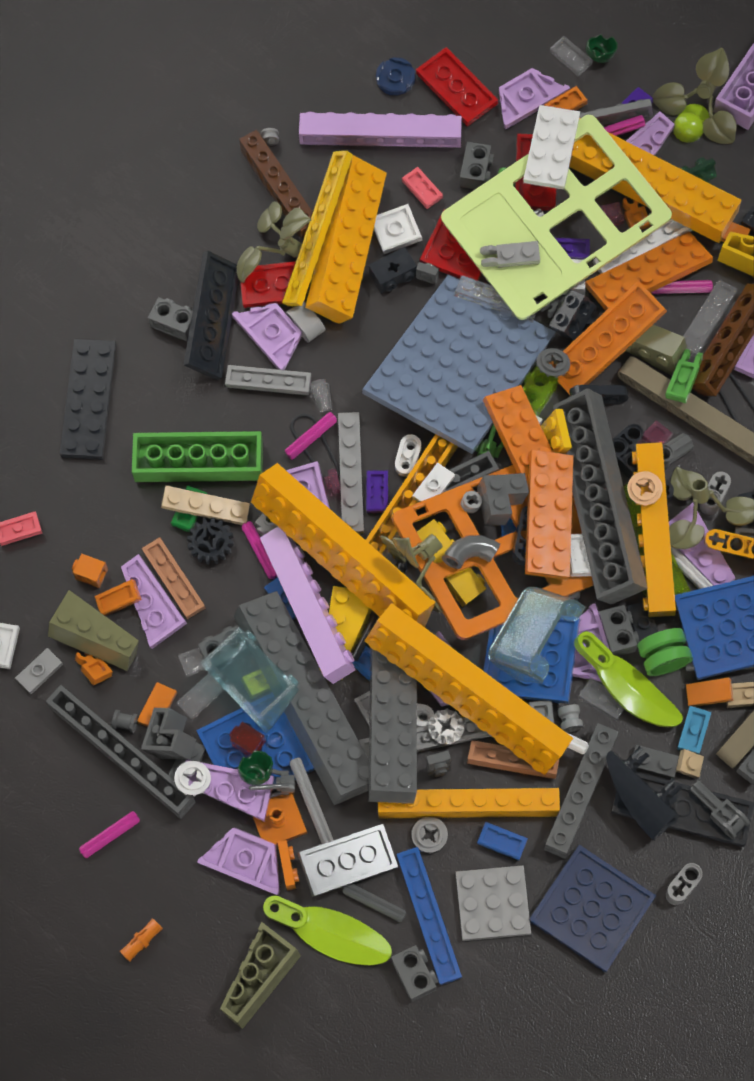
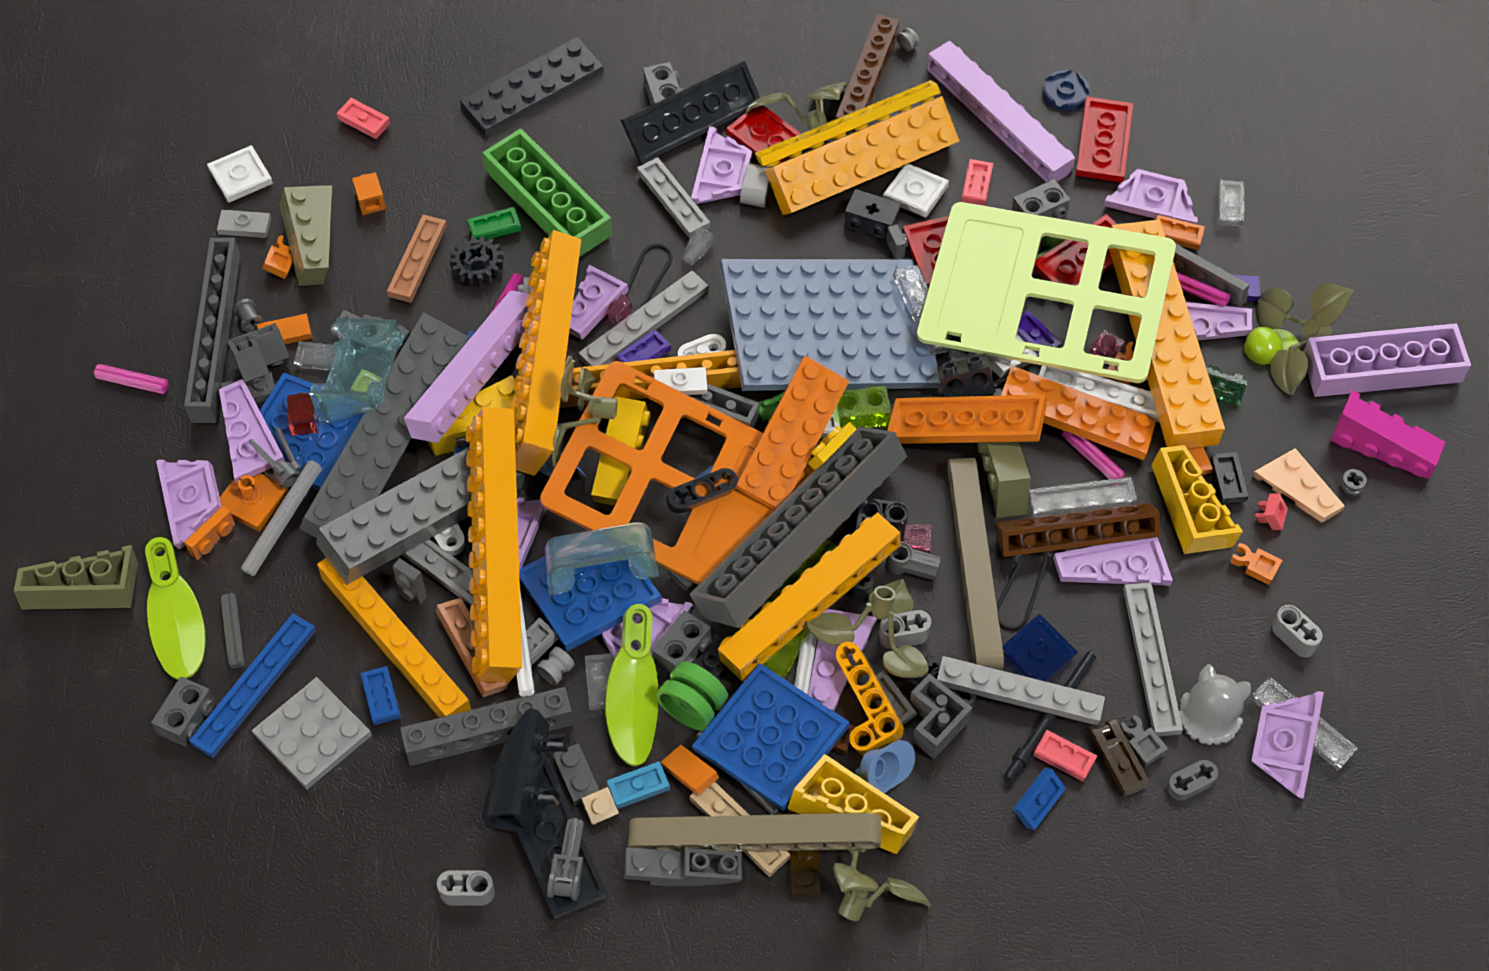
camera: 45 degrees right, 10 degrees down
orange tile [94,579,142,616] -> none
orange pin [120,918,163,962] -> none
lavender wing [121,554,187,649] -> none
tan plate [161,486,250,525] -> none
white gear [174,761,211,797] -> none
dark green hair [238,750,273,786] -> none
dark pink axle [285,412,337,460] -> none
plate [297,824,398,897] -> none
light grey gear [412,817,448,853] -> none
white gear [428,709,464,744] -> none
dark grey cylinder [442,535,500,569] -> none
light grey bush [461,491,482,513] -> none
dark grey brick [477,473,529,526] -> none
light grey hinge [480,241,540,268] -> none
white plate [523,105,580,190] -> none
orange plate [525,449,573,580] -> none
dark blue plate [529,845,656,973] -> none
dark grey gear [536,348,570,378] -> none
black beam [569,385,629,404] -> none
white plate [570,534,592,577] -> none
dark green hair [586,34,618,63] -> none
light nougat gear [627,471,663,506] -> none
bright green hinge [665,349,703,403] -> none

